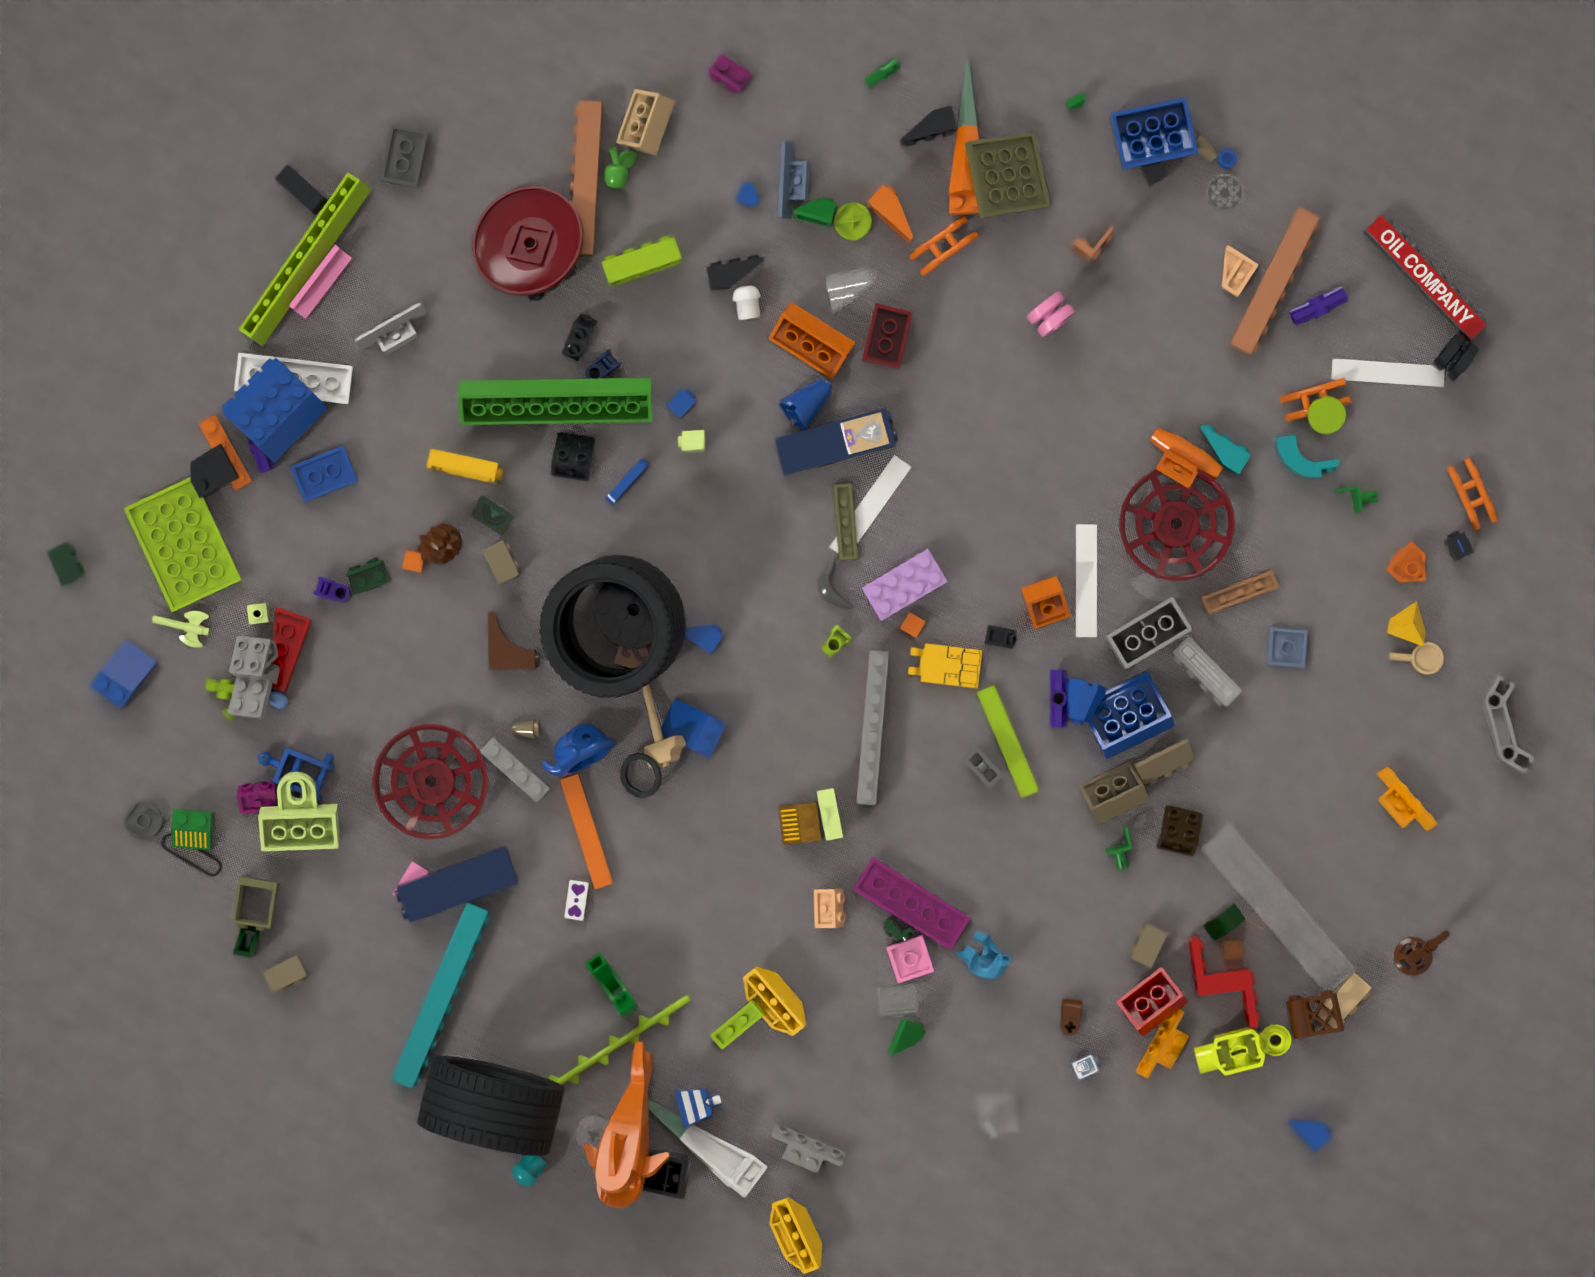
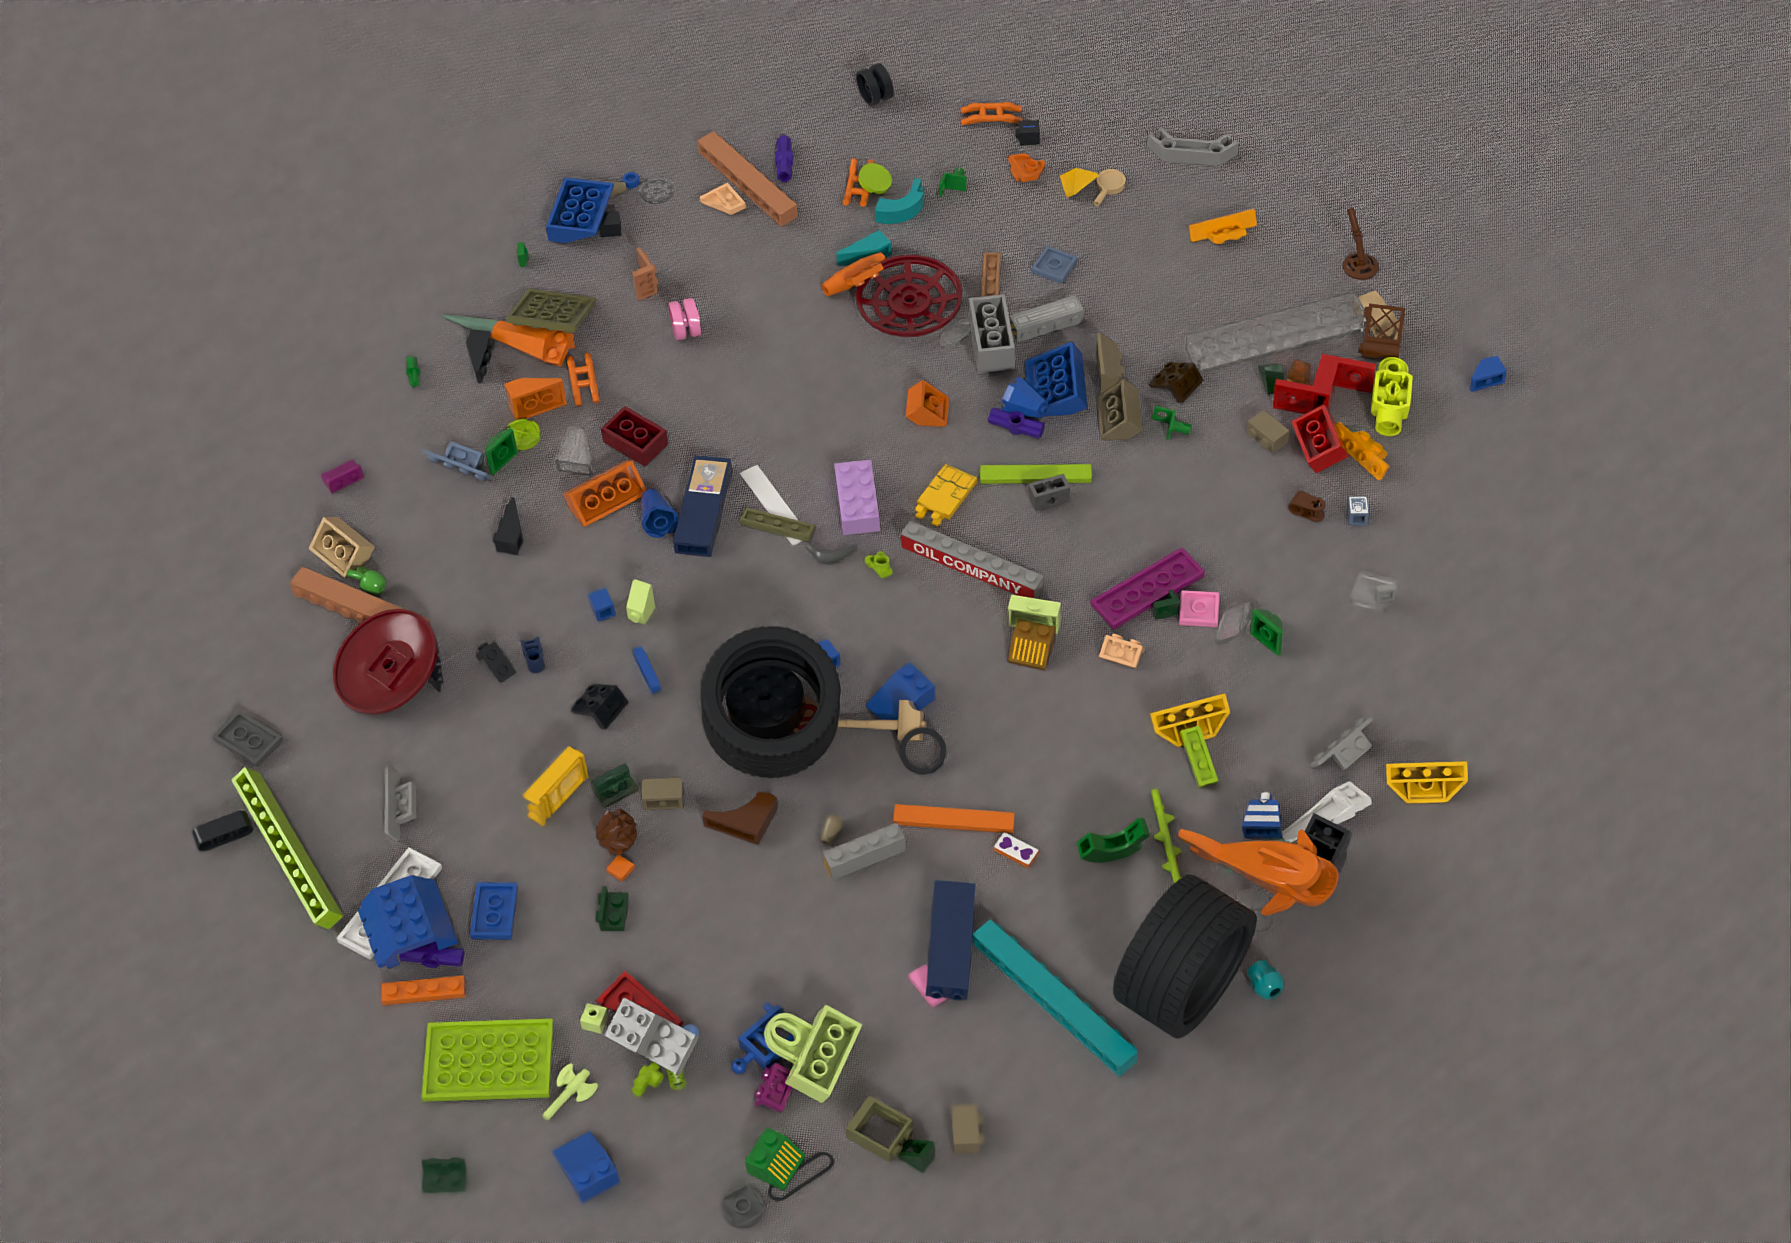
camera: 65 degrees left, 35 degrees down
black slope [190,444,240,498] -> none
bright pink fence [289,245,353,319] -> none
dark purple piece [313,576,352,603] -> none
dark red dish [372,724,488,839] -> none
bright green brick [458,378,653,425] -> none
blue piece [541,724,615,776] -> none
lime brick [602,235,683,288] -> none
white piece [733,285,761,320] -> none
blue tile [735,182,759,207] -> none
orange tile [900,612,926,638] -> none
dark azure piece [957,930,1011,980] -> none
black bracket [984,625,1017,649] -> none
white sticker [1076,524,1097,637] -> none
white sticker [1331,358,1445,387] -> none
brick [1363,214,1488,342] -> none

